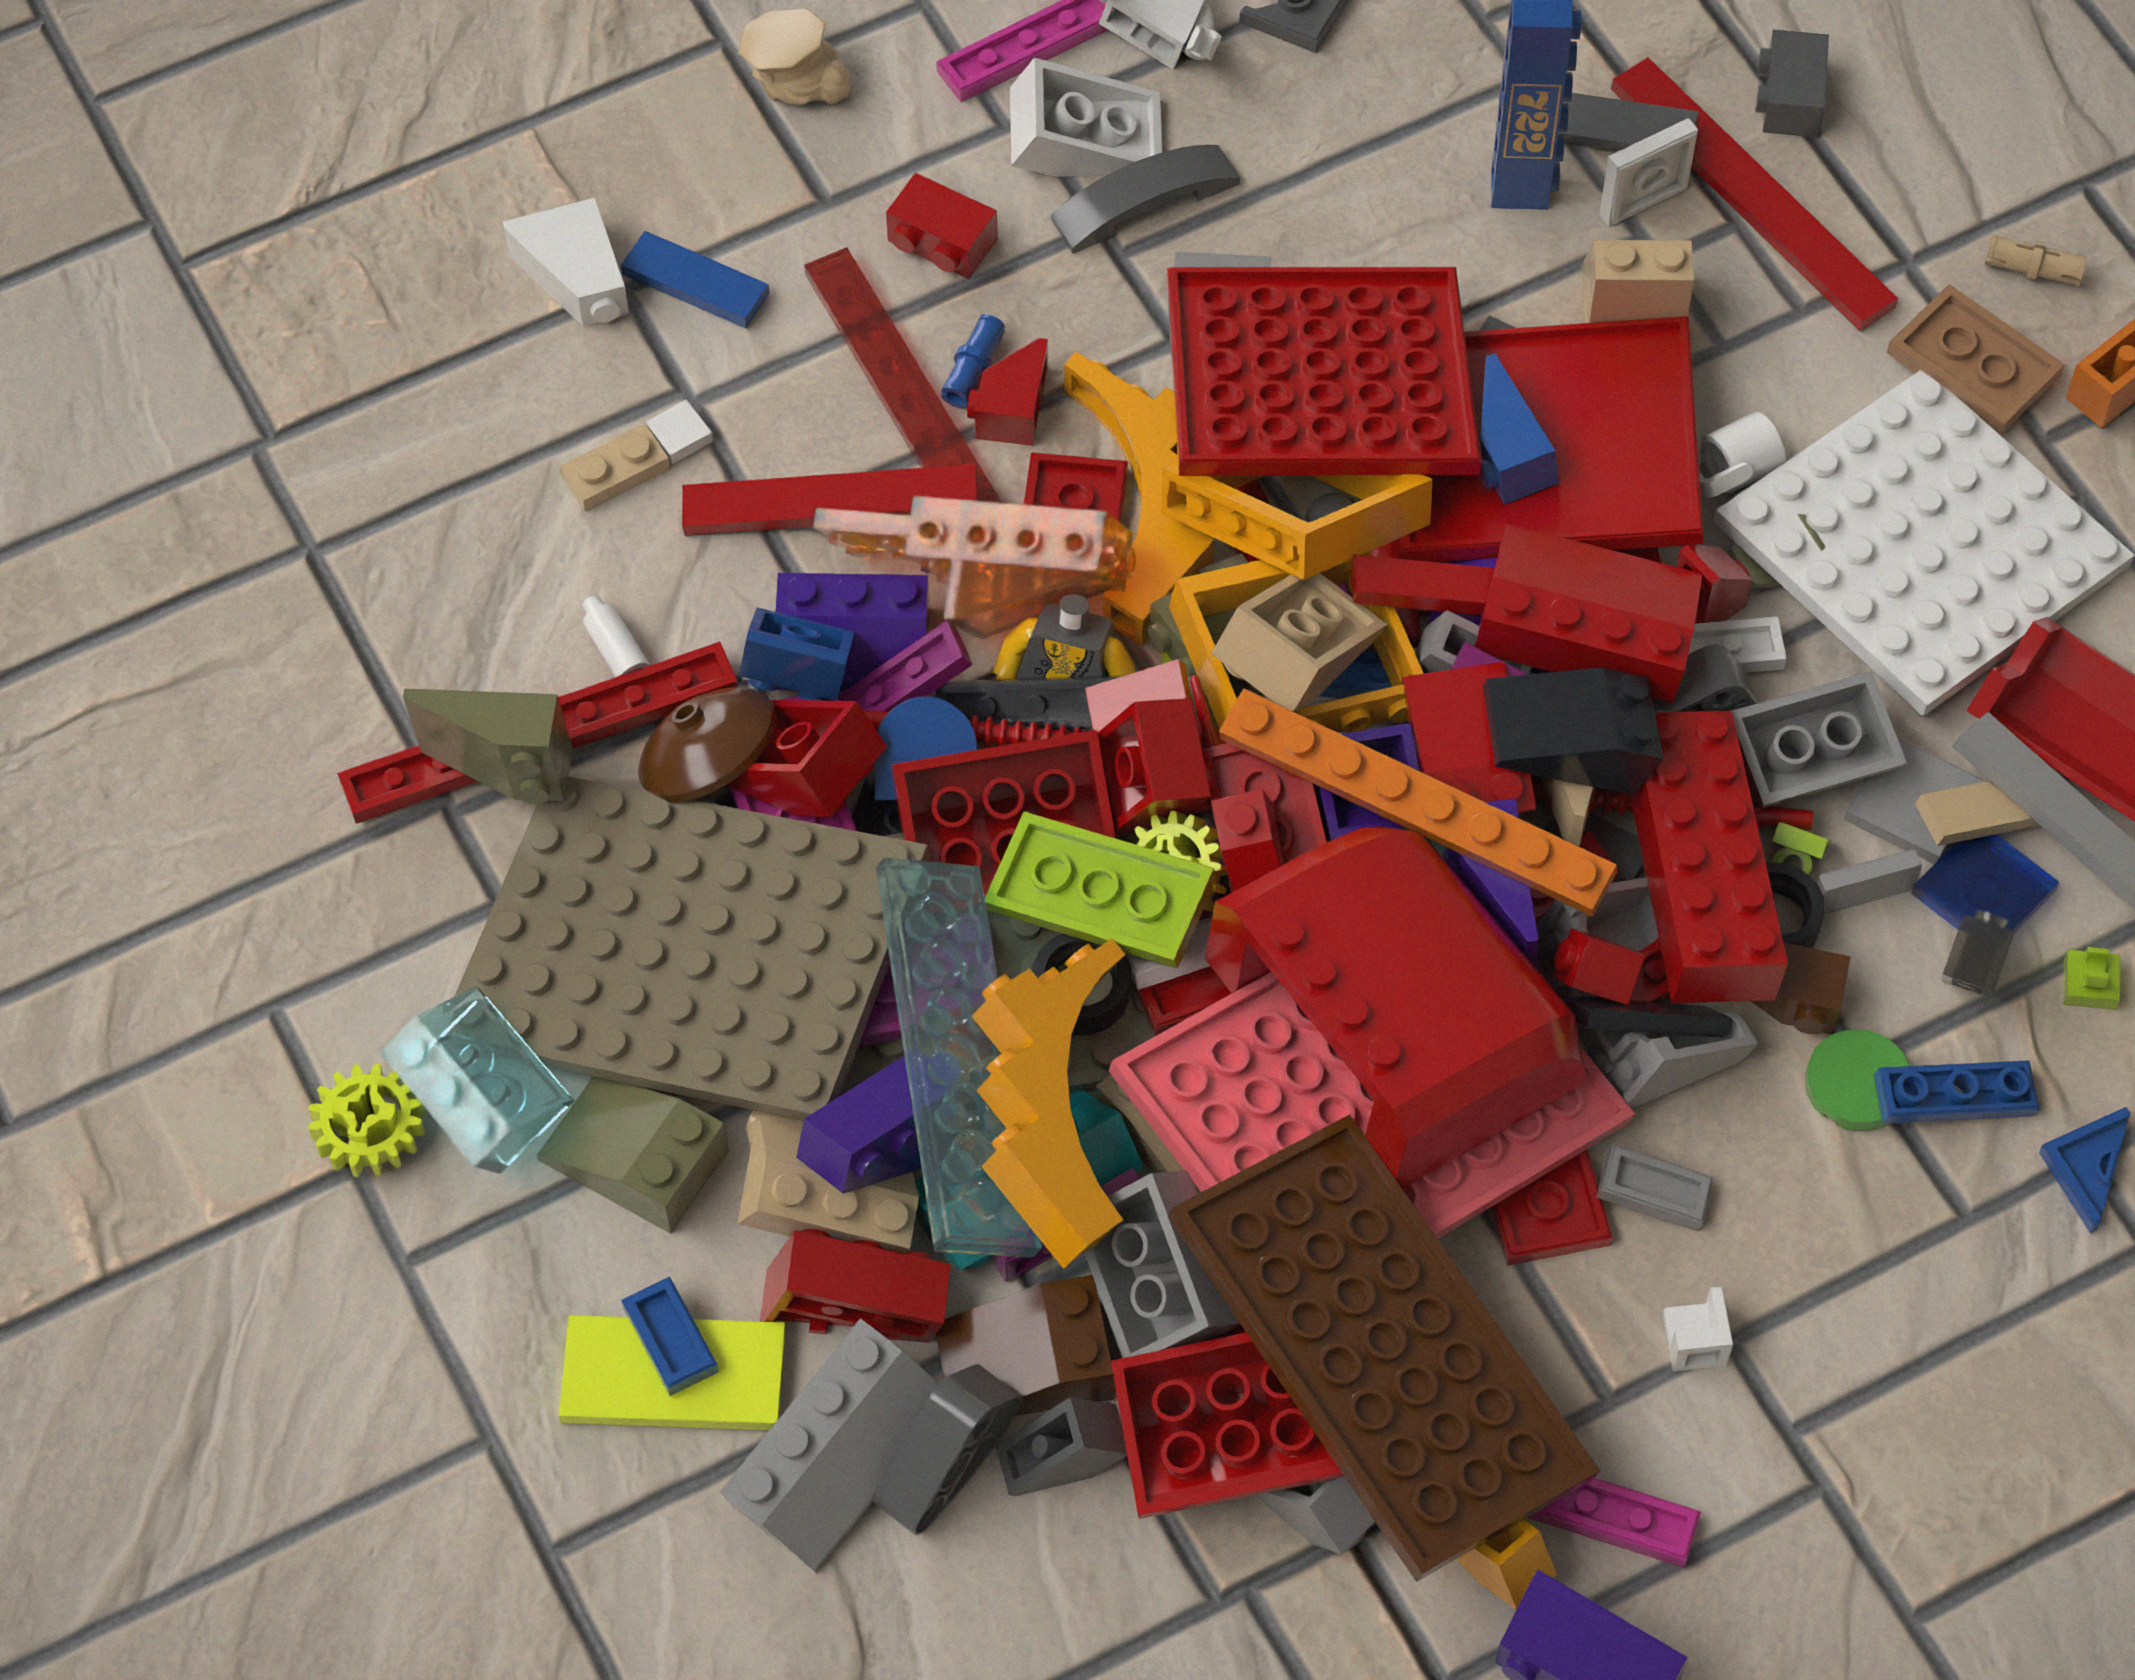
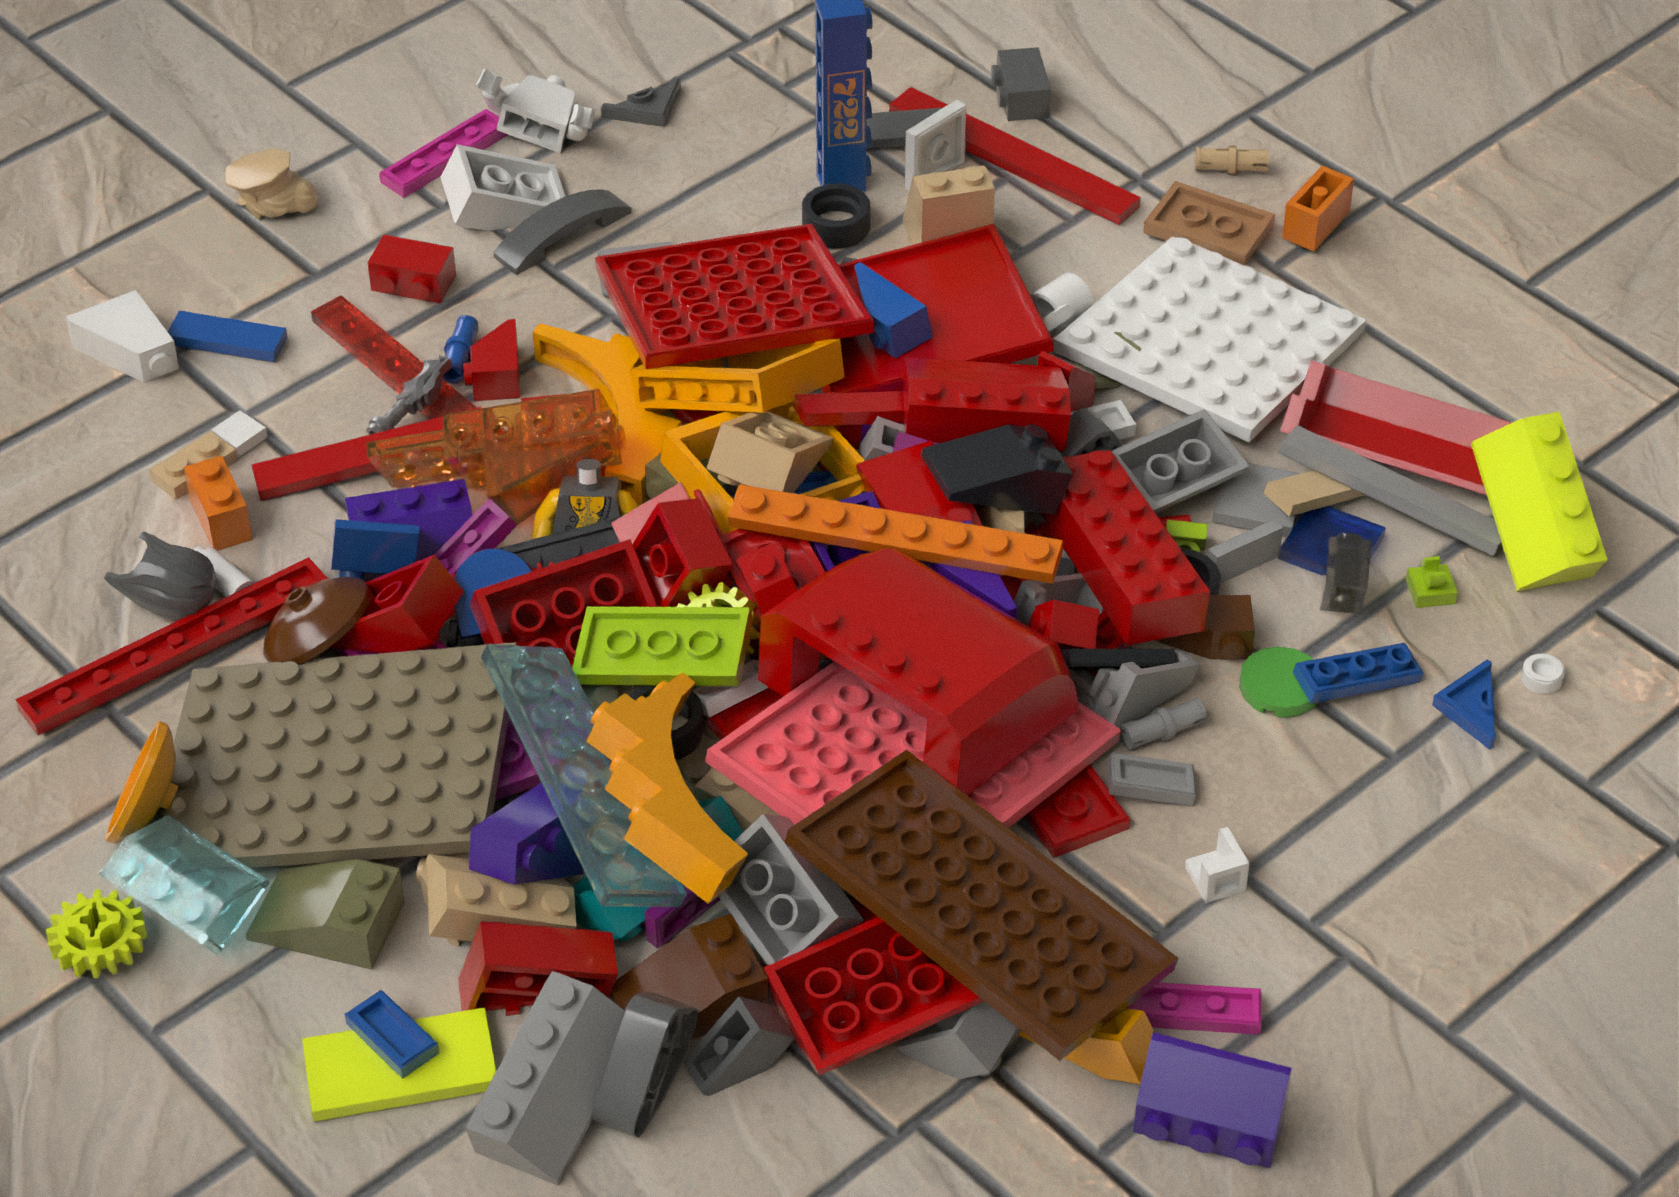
camera: 15 degrees left, 15 degrees down
olive slope [403,688,573,804] -> none
none -> dark grey hair [104,531,216,620]
none -> light orange dish [104,720,178,844]
none -> orange brick [184,455,253,551]
none -> flat silver piece [366,355,452,435]
none -> black tyre [802,183,871,248]
none -> light grey pin [1120,698,1207,750]

